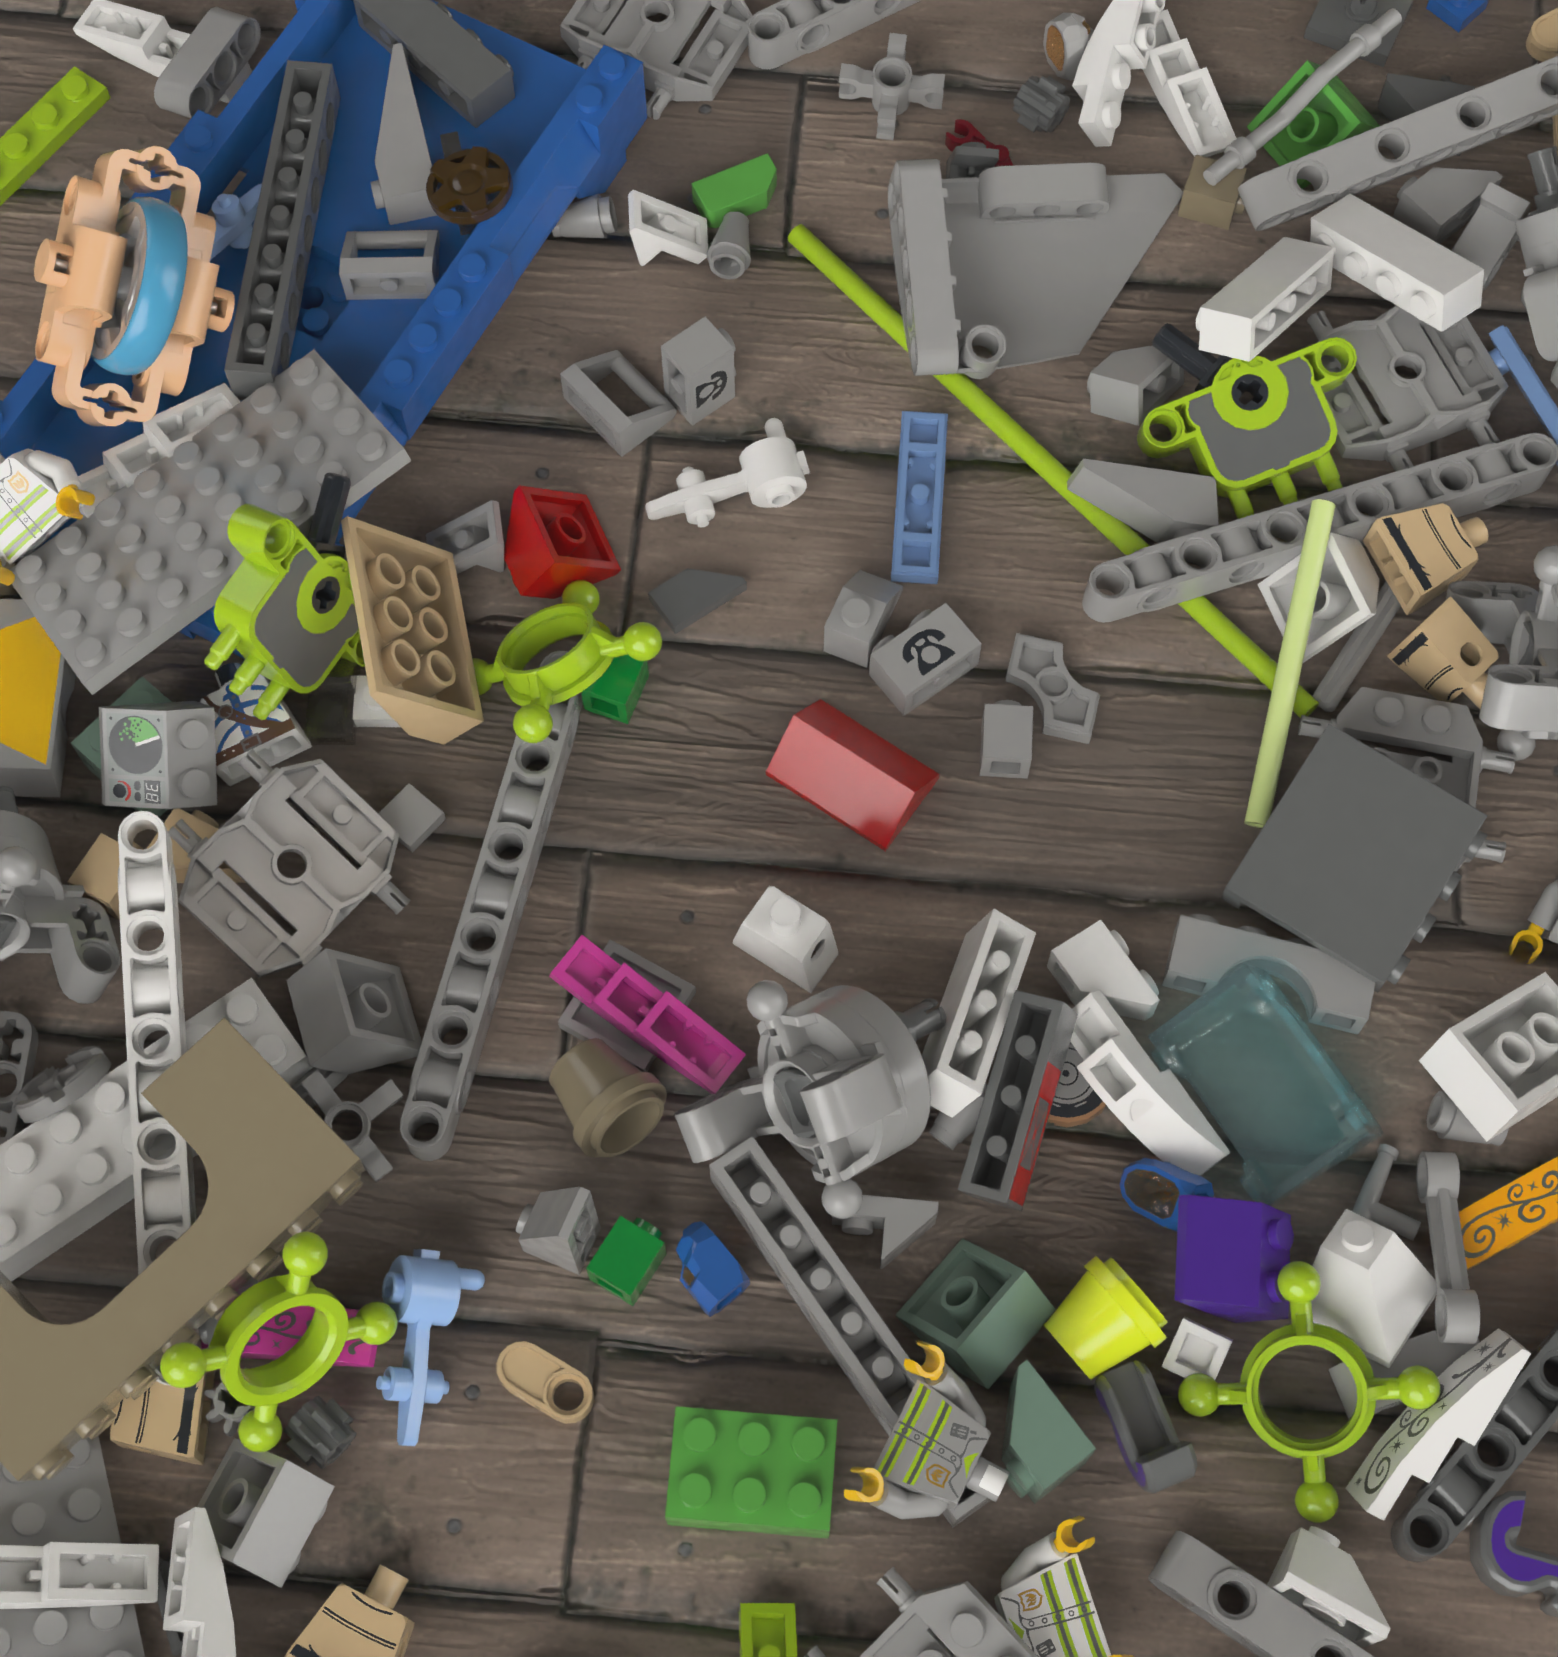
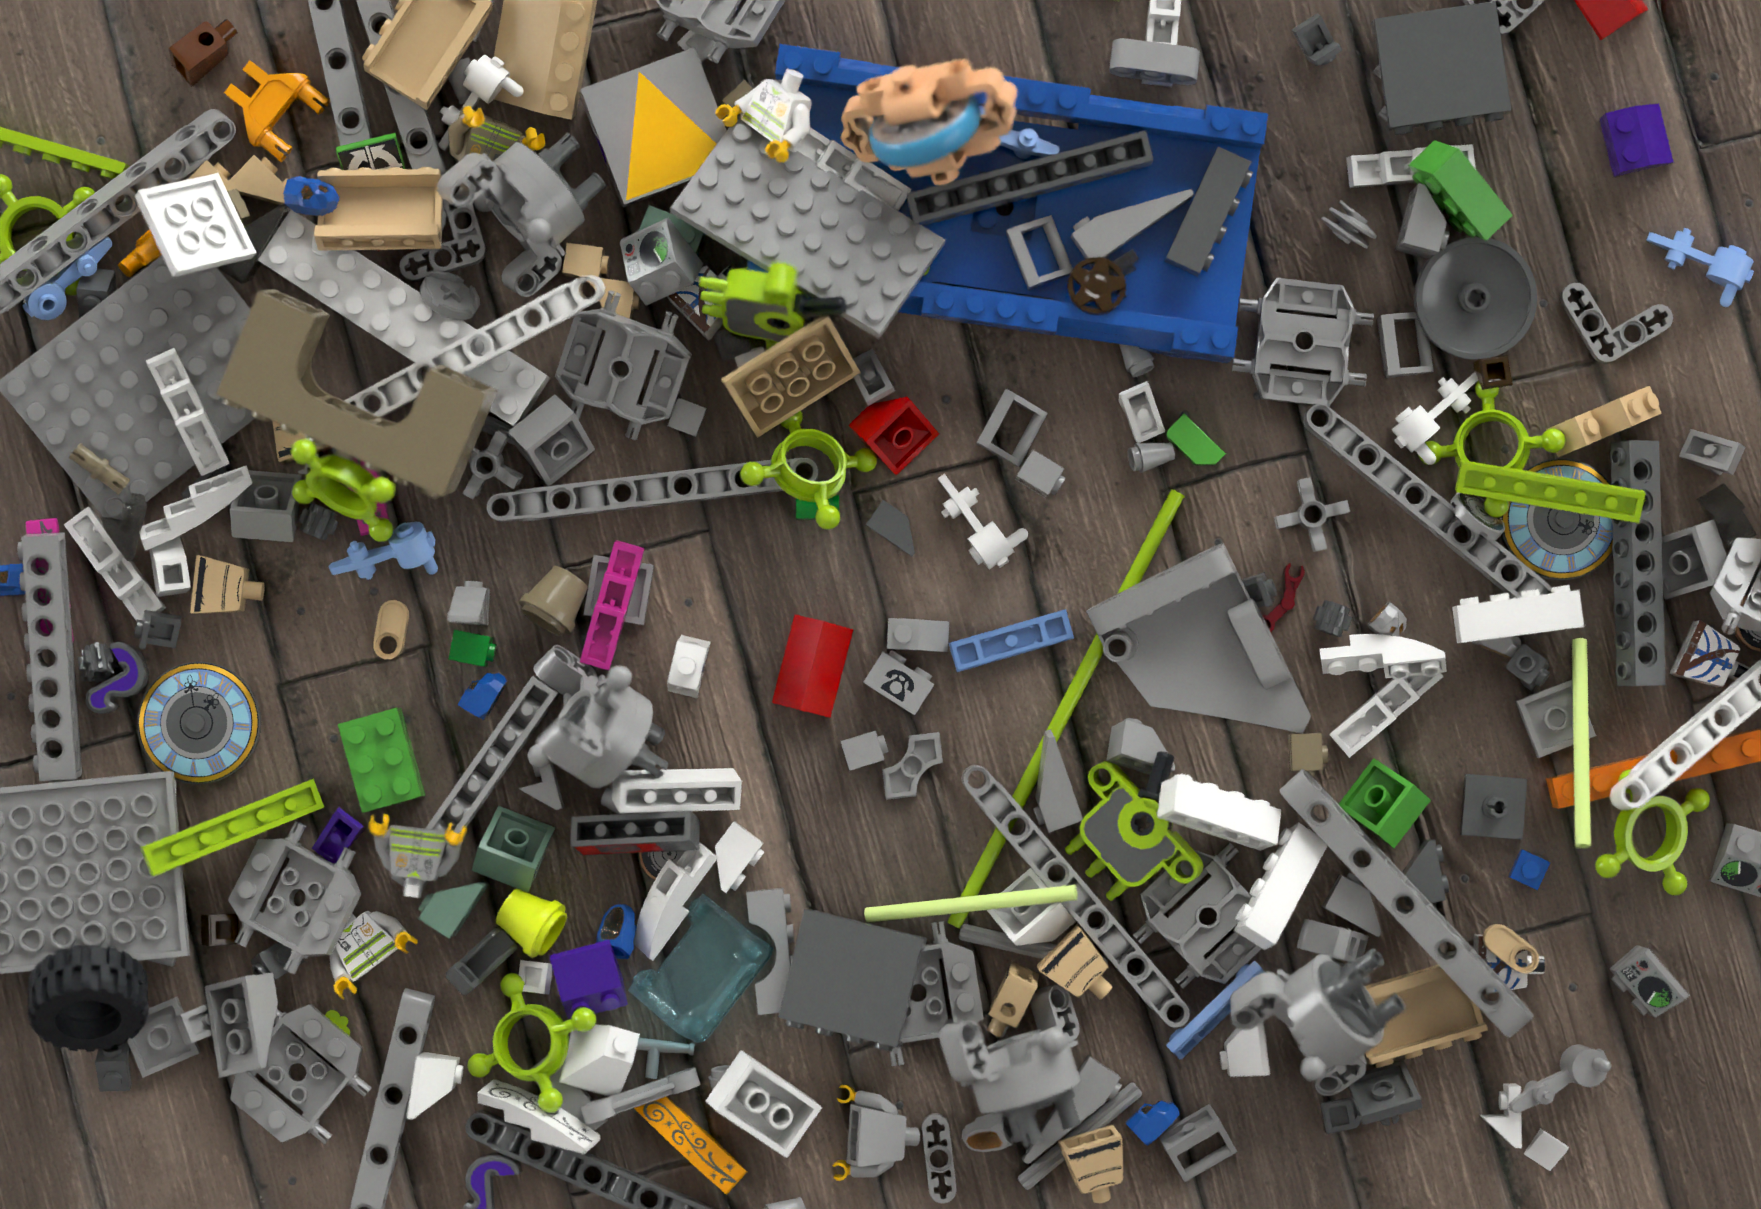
camera: 70 degrees right, 20 degrees up
light grey bar [1203,8,1402,186] -> none
none -> dark purple slope [312,808,365,864]

